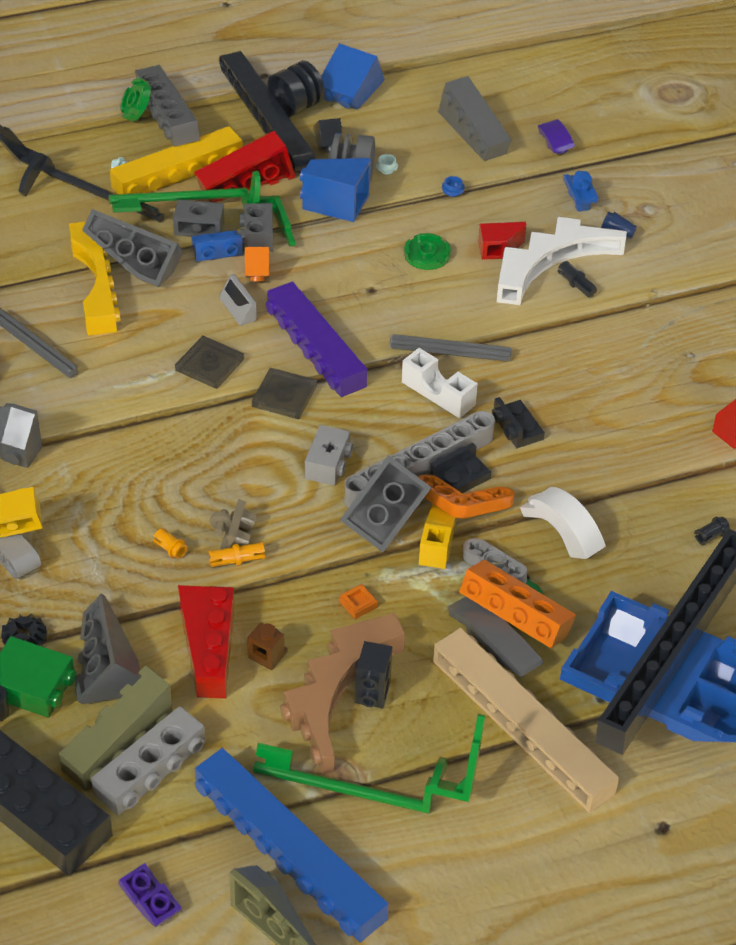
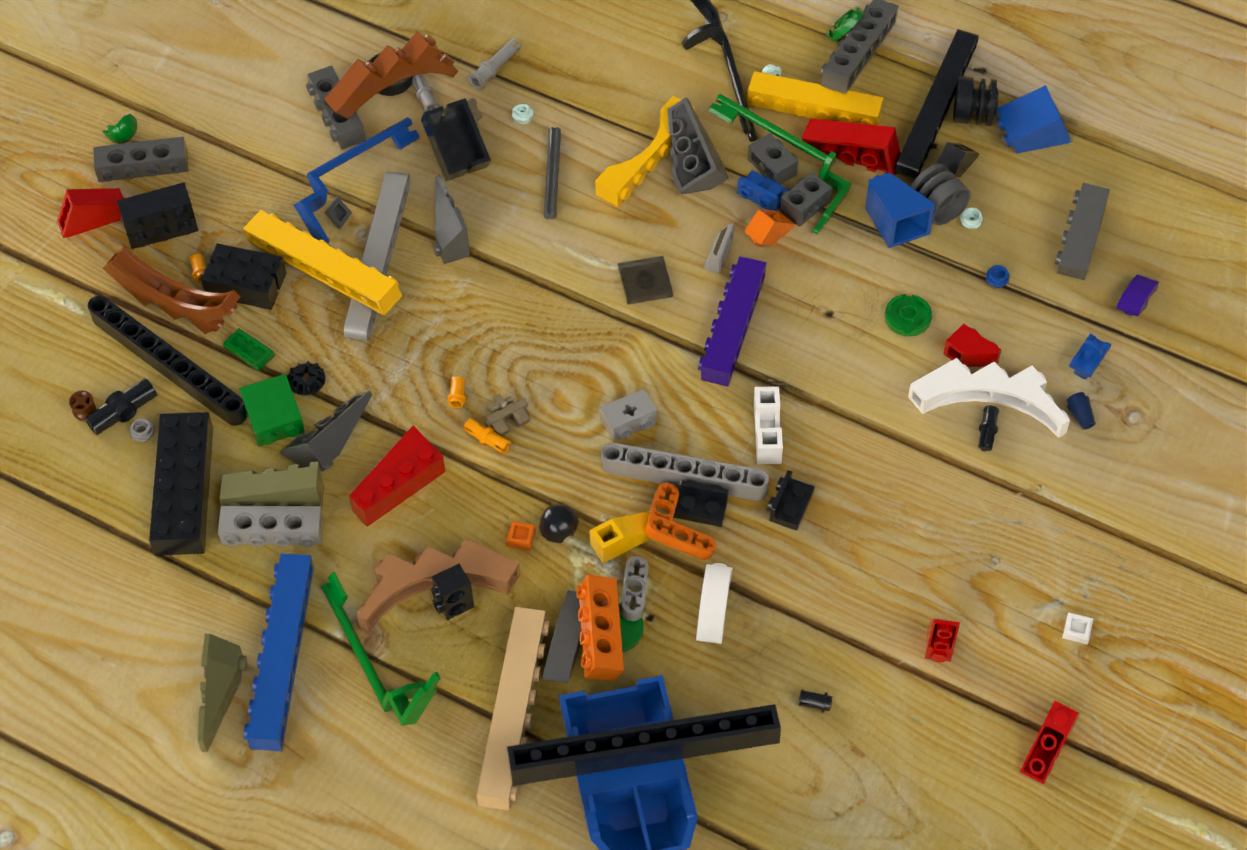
camera: 50 degrees right, 10 degrees up
dark purple slope [118,863,182,928] -> none
reddish brown brick [247,622,288,671] -> none
clear smoke plate [252,368,317,419] -> none
dark grey slope [340,455,432,552] -> none
dark grey axle [390,334,512,362] -> none
none -> black hair [539,503,579,543]

